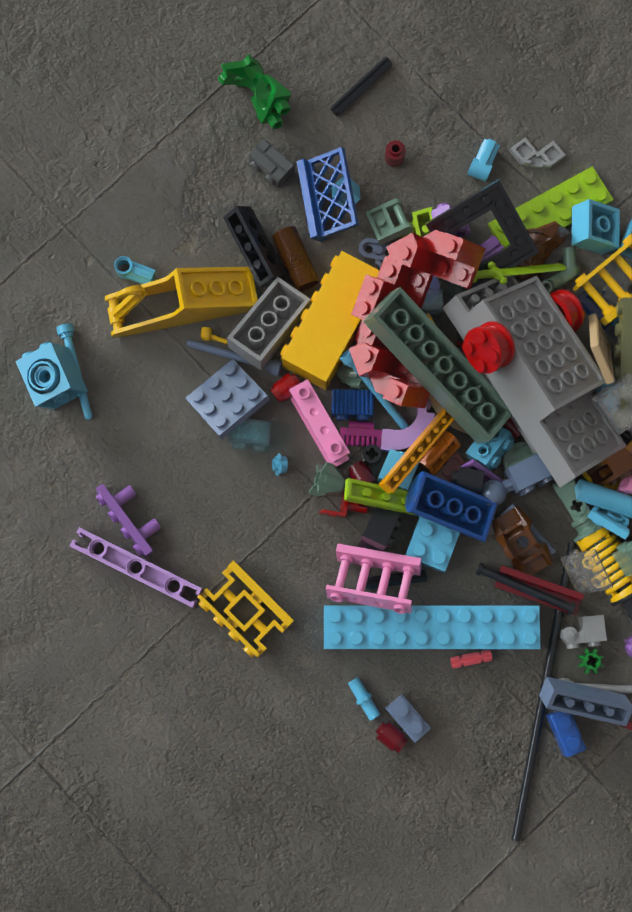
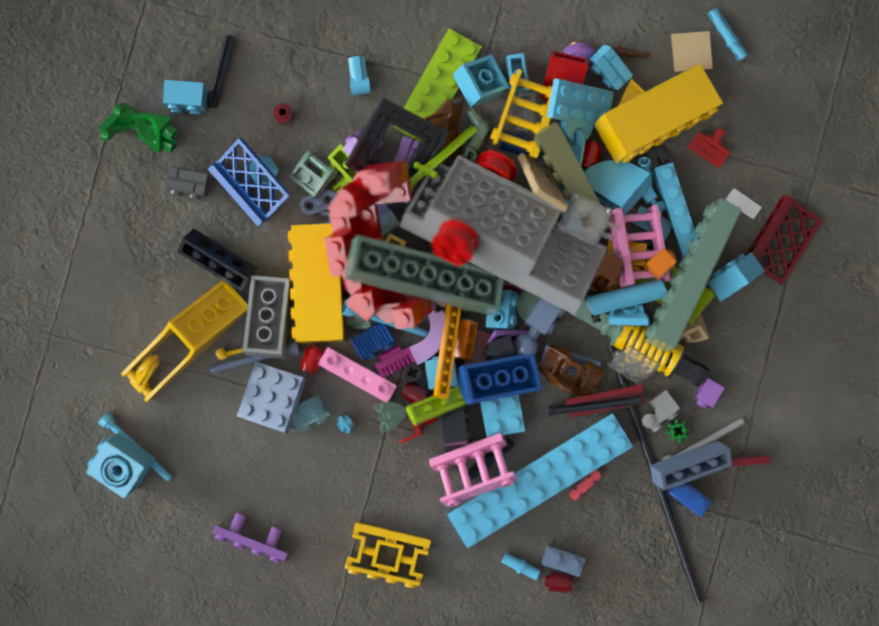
camera: 35 degrees left, 5 degrees up
lavender piece [70,527,204,608] -> none
medium azure piece [114,256,156,284] -> none
reddish brown piece [272,226,319,292] -> none
light grey tile [509,137,566,170] -> none
none -> medium azure brick [163,80,208,115]

